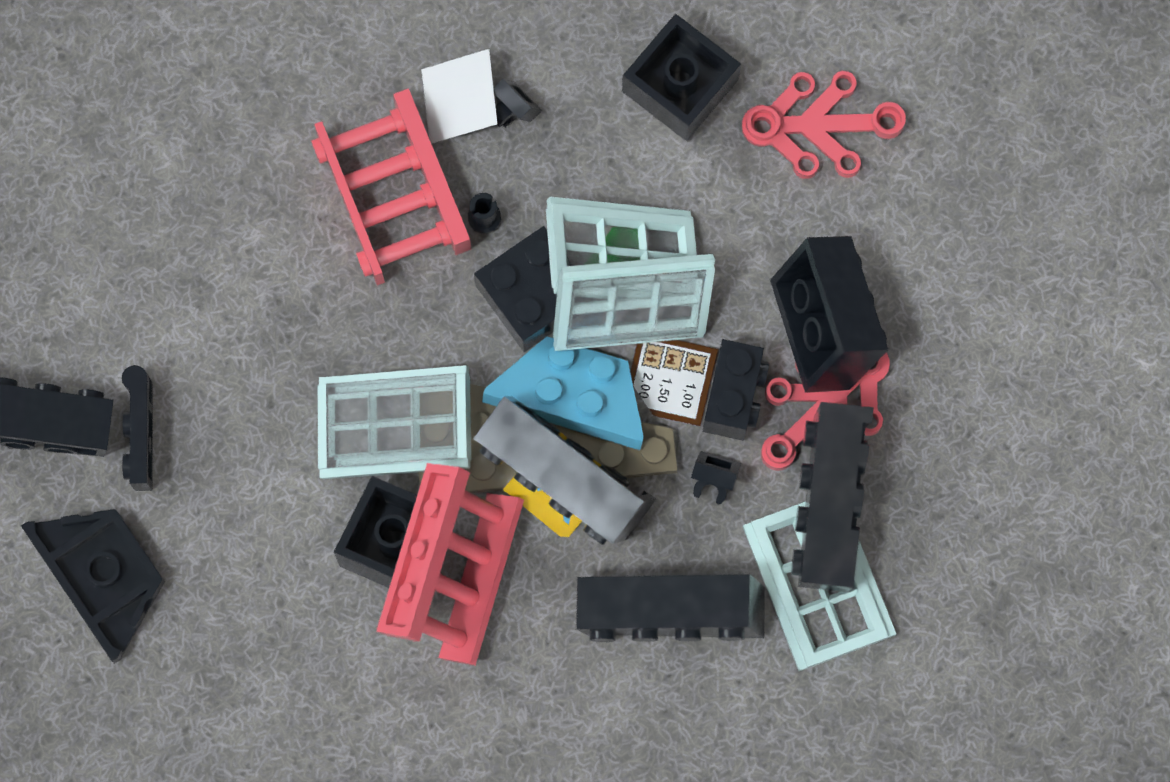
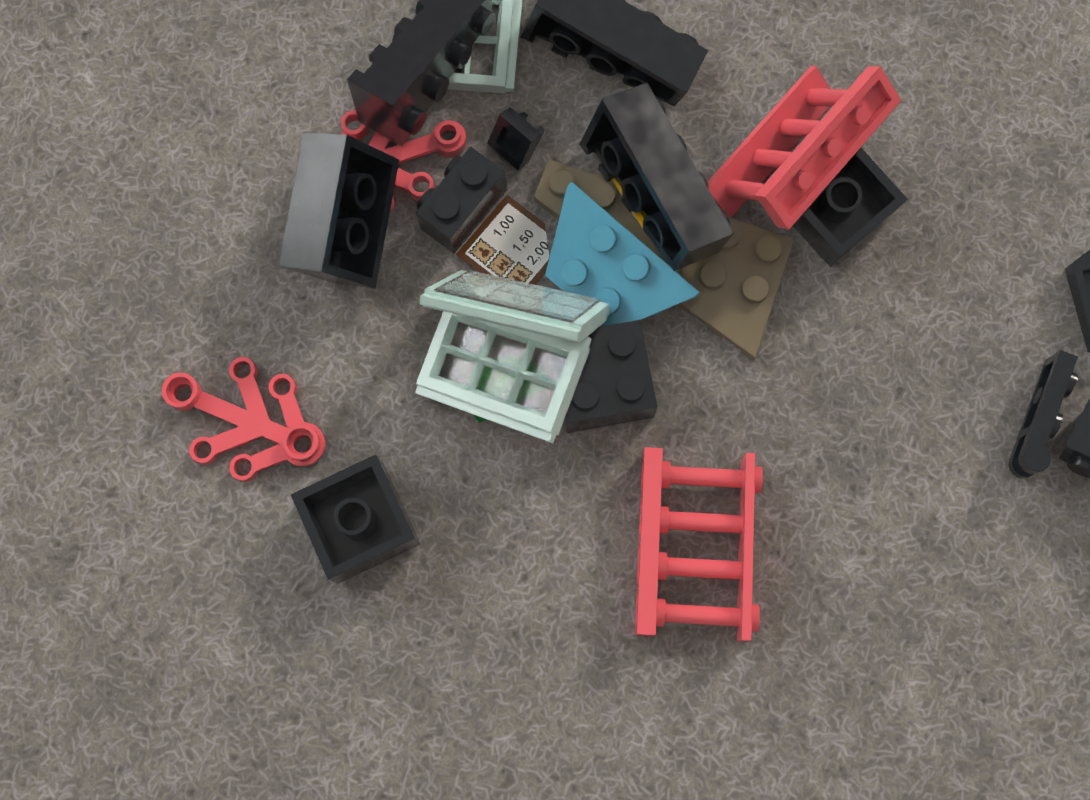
camera: 150 degrees left, 0 degrees up
clear piece [318,365,472,480] -> none
white sticker [422,49,497,144] -> none
black pin [468,193,501,234] -> none
black tile [493,78,542,128] -> none

